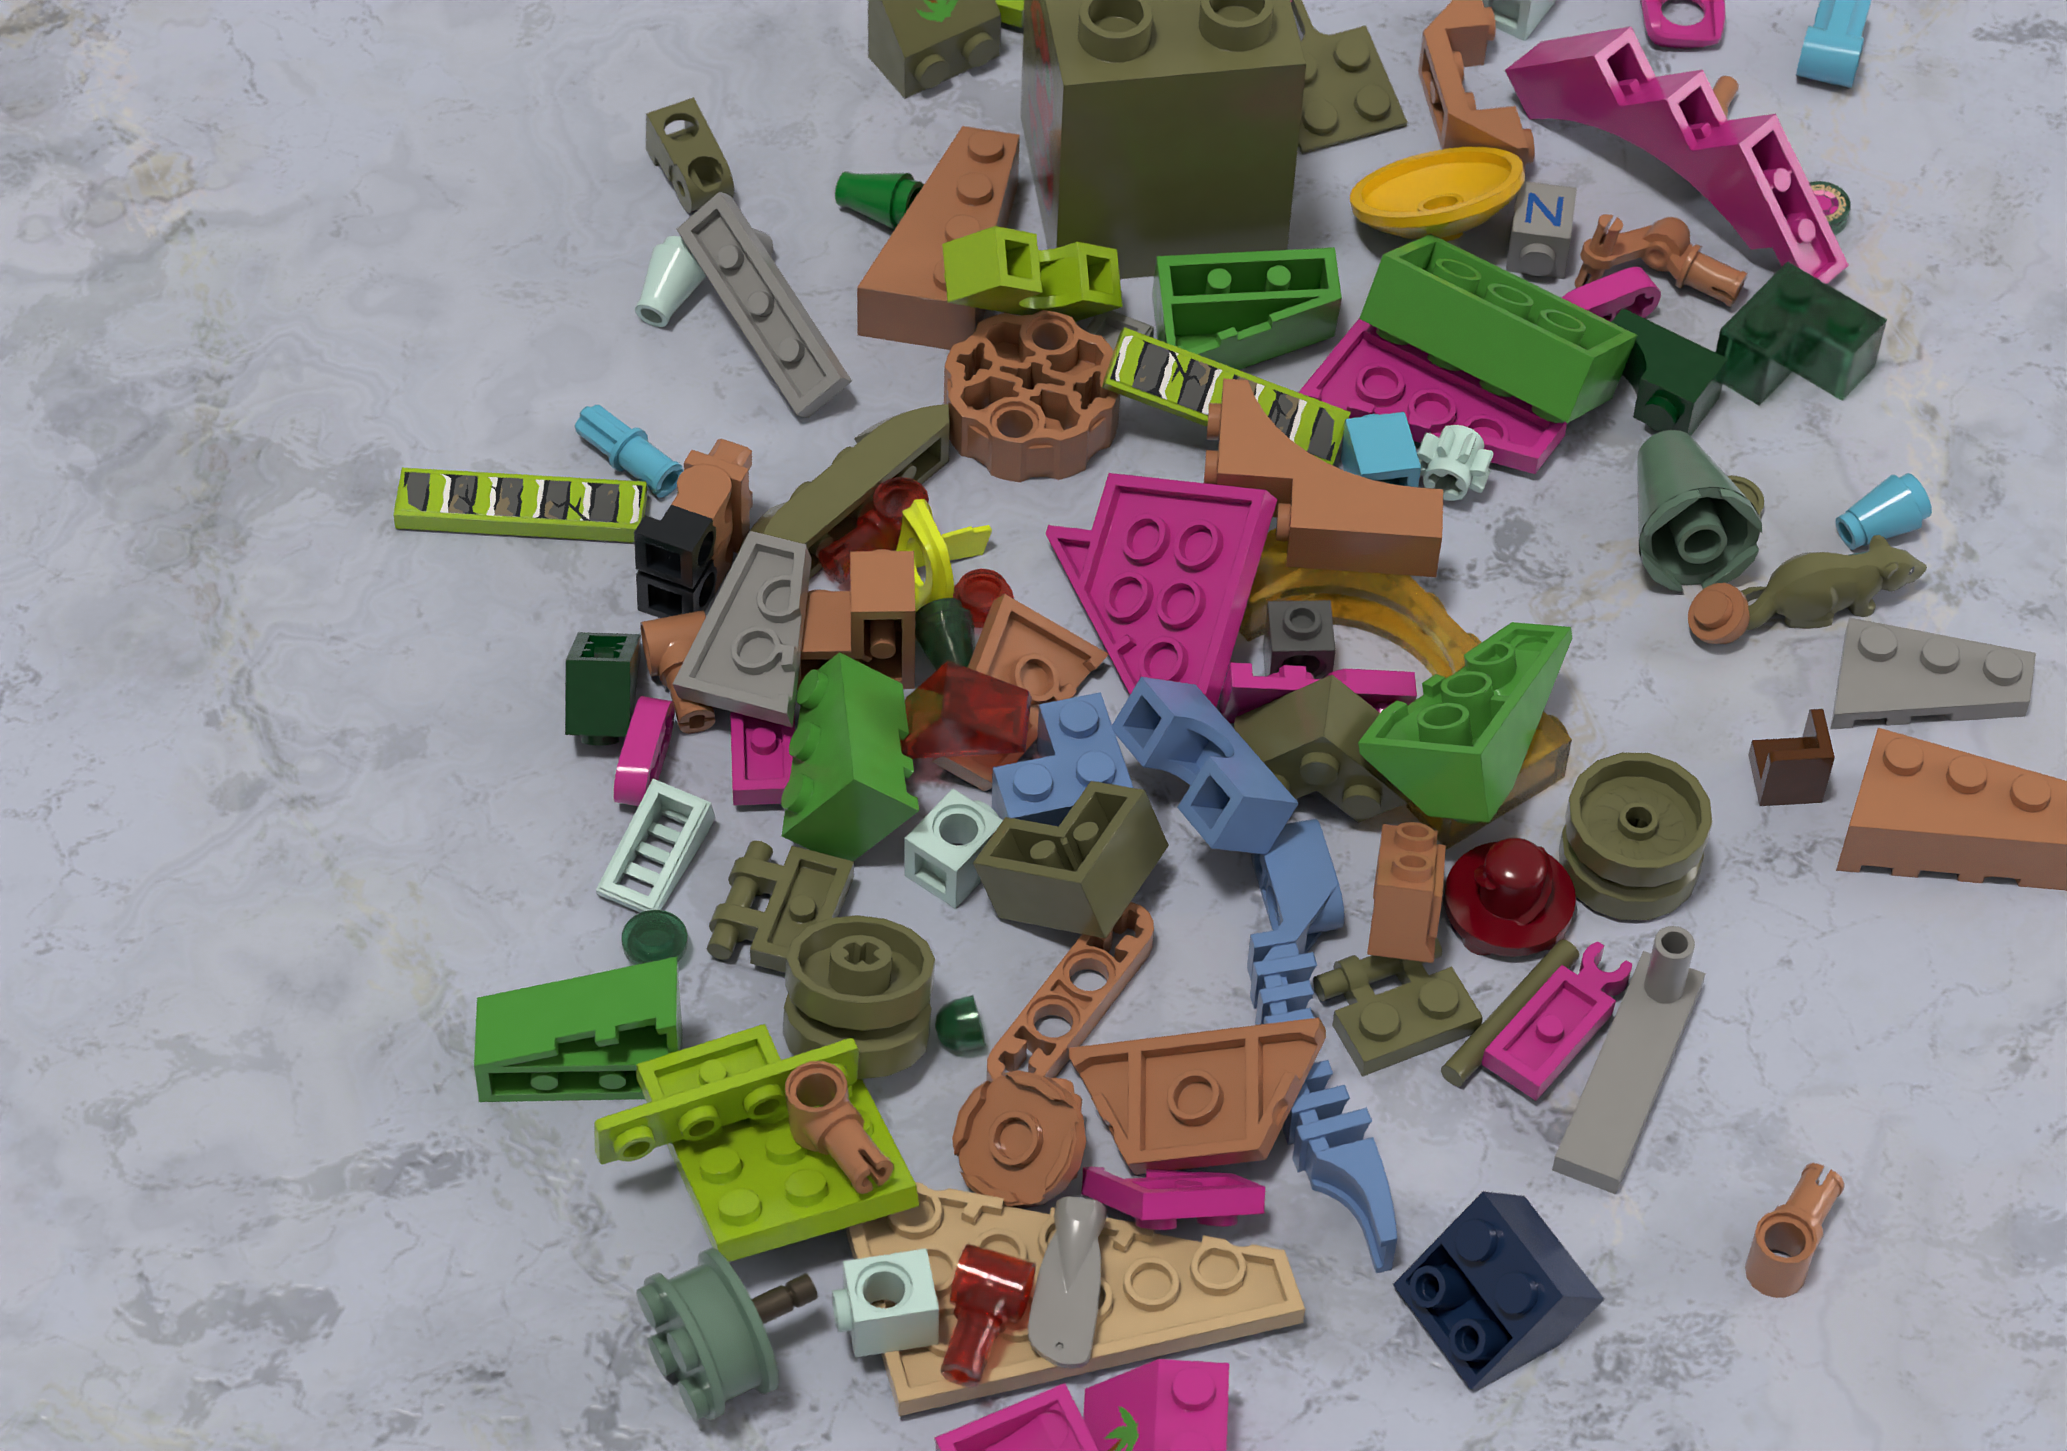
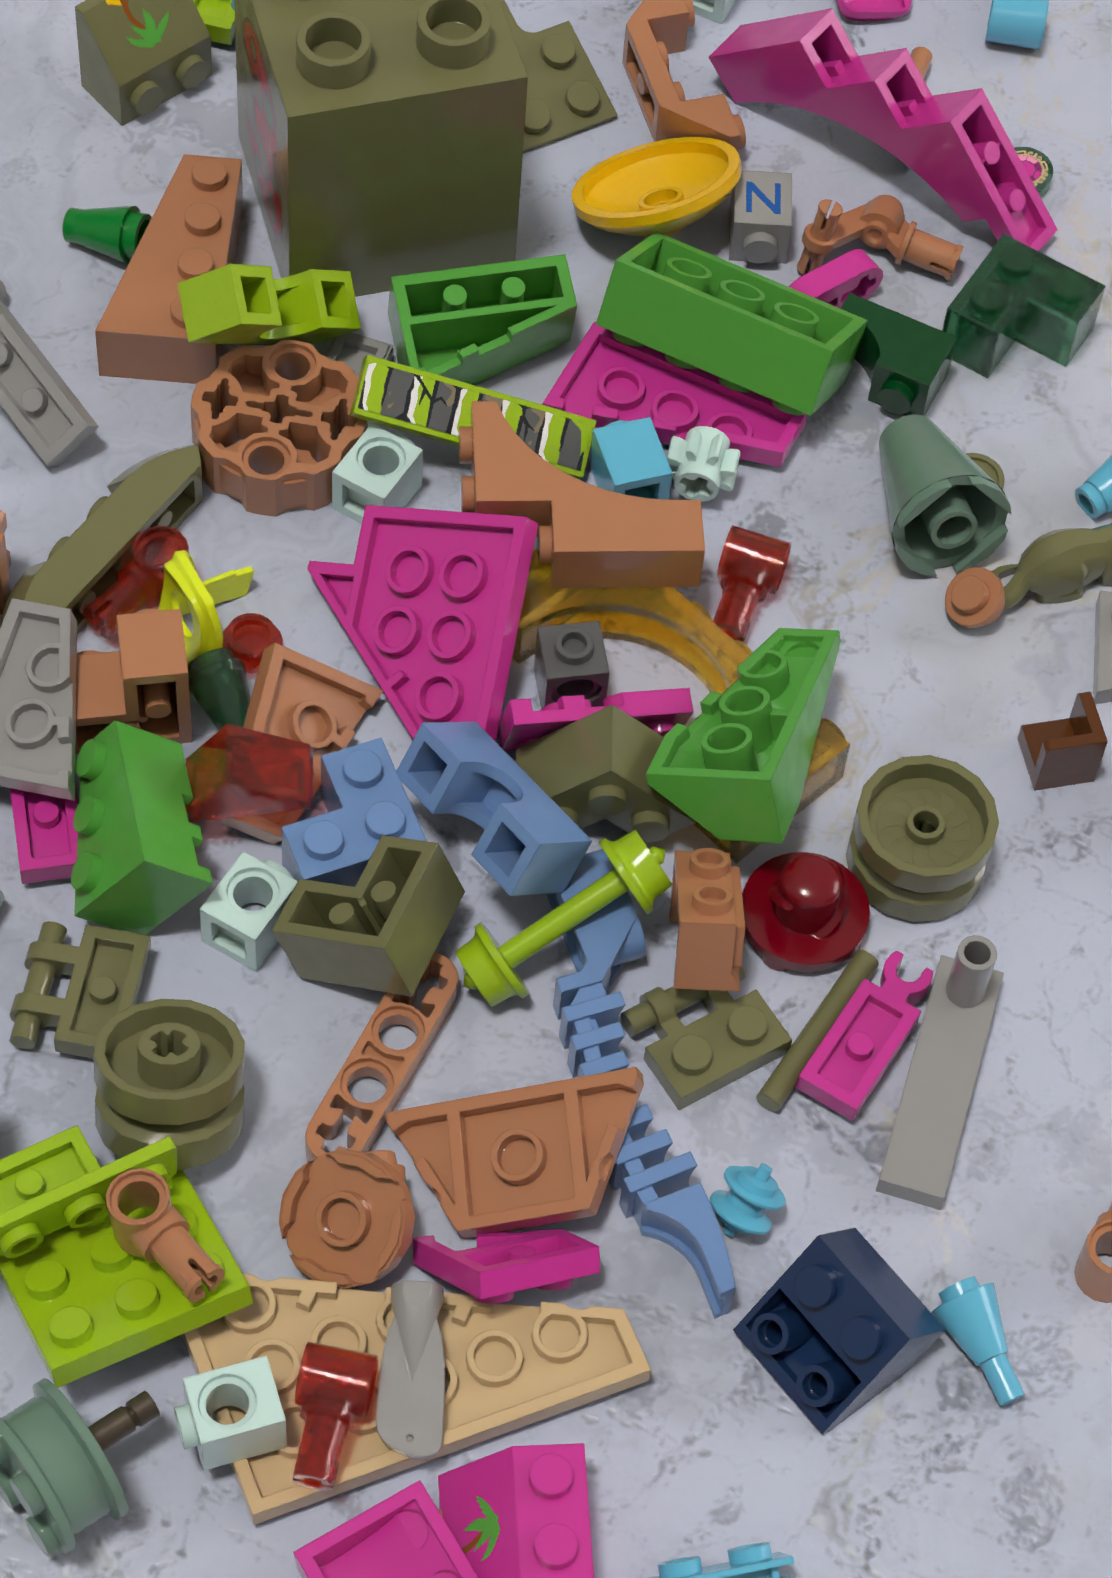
camera: 10 degrees left, 5 degrees up
clear green hinge [935,995,987,1052] -> none
none -> light aqua brick [332,423,423,524]
none -> lime piece [455,829,673,1007]
none -> clear red pin [710,525,791,646]
none -> medium azure wheel [710,1163,786,1237]
none -> medium azure cone [932,1276,1025,1406]

